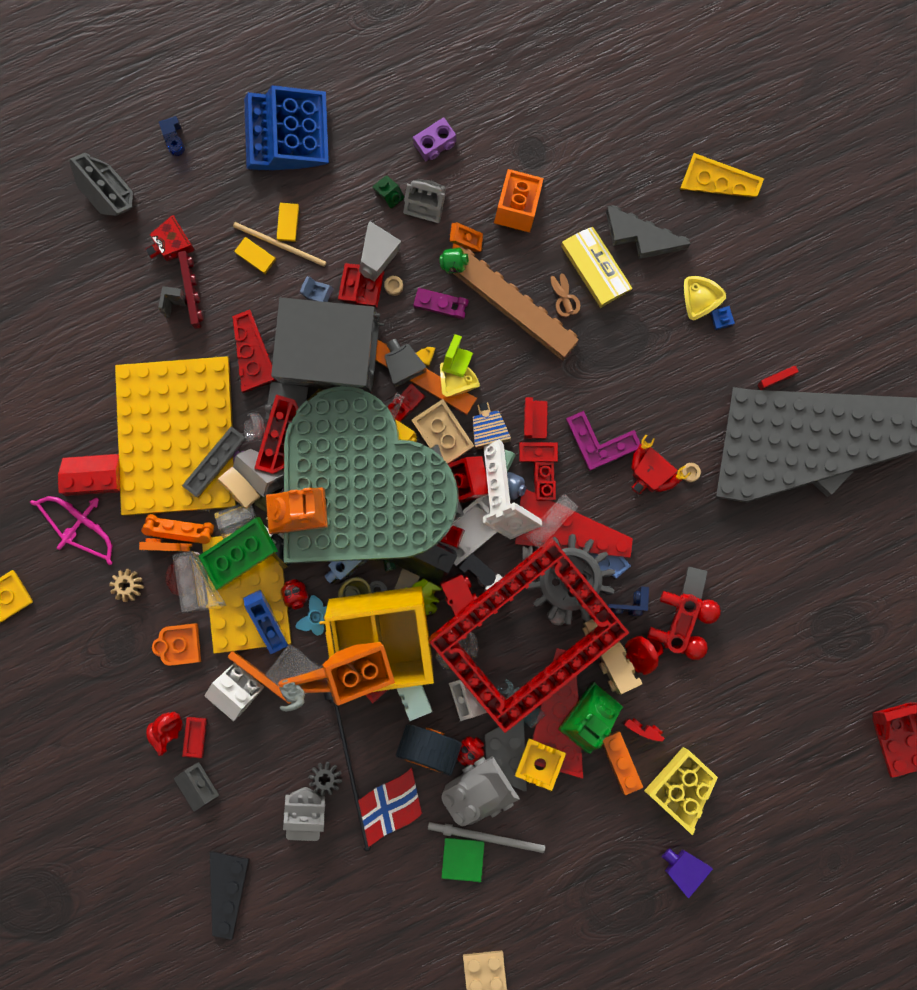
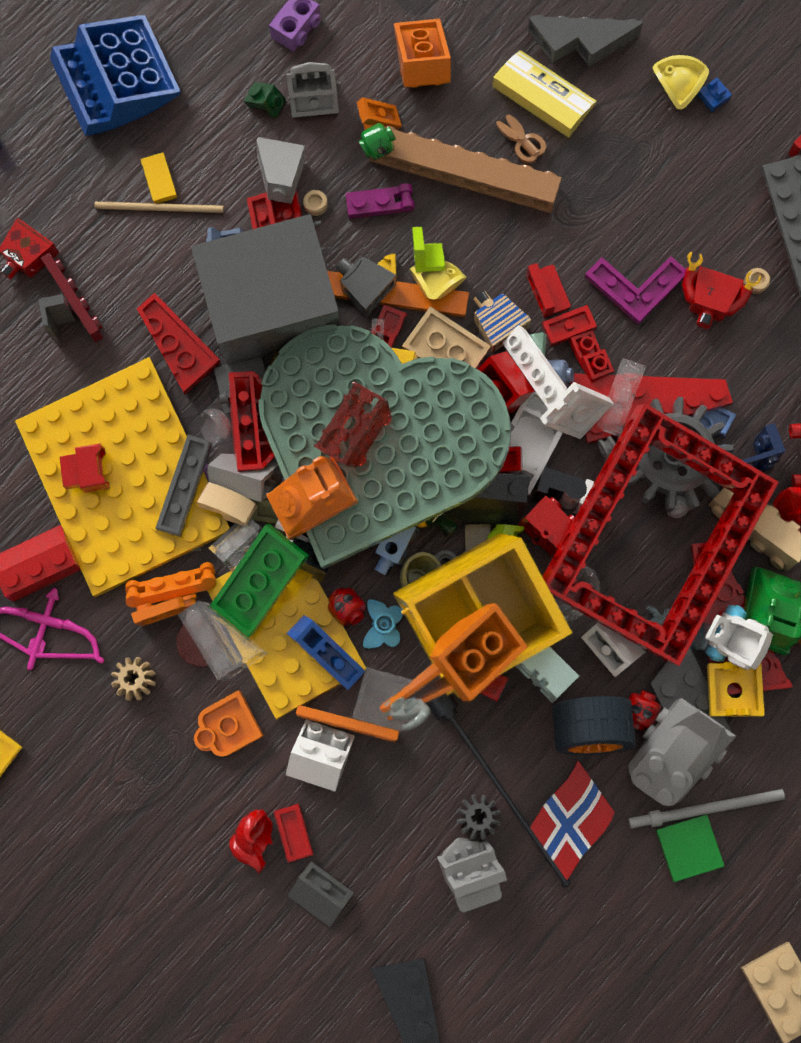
camera: 20 degrees left, 5 degrees down
yellow tile [234,237,276,274] -> none
none -> red piece [59,443,110,493]
none -> clear red piece [314,381,392,467]
none -> white piece [705,605,773,670]

